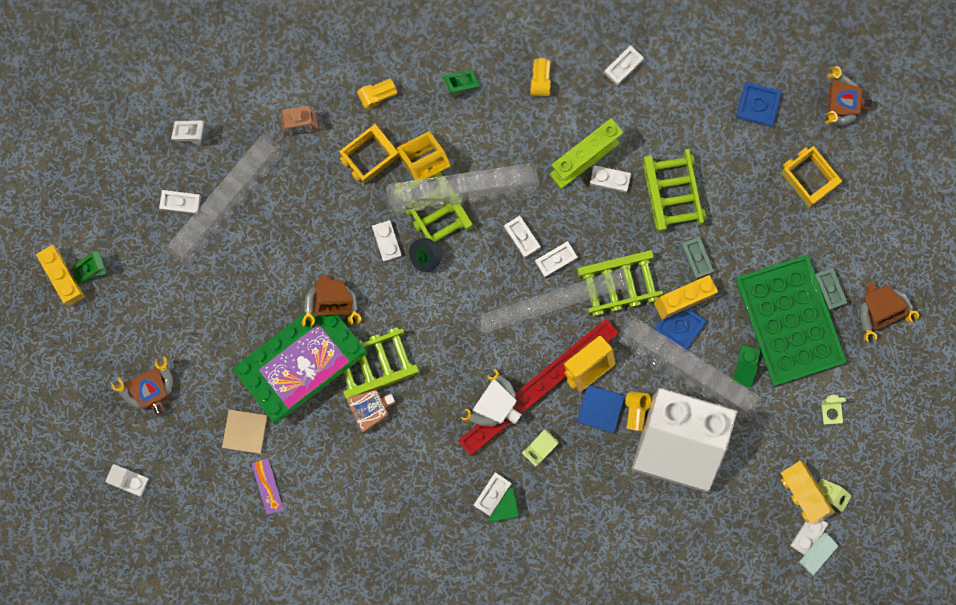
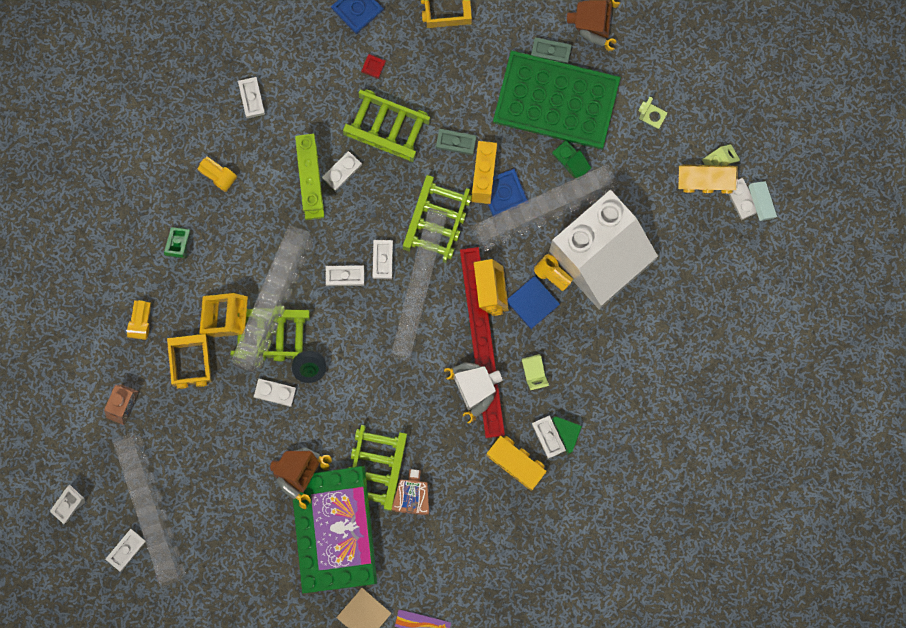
camera: 60 degrees left, 0 degrees up
none -> red tile [361,54,386,79]
none -> yellow brick [486,436,547,491]

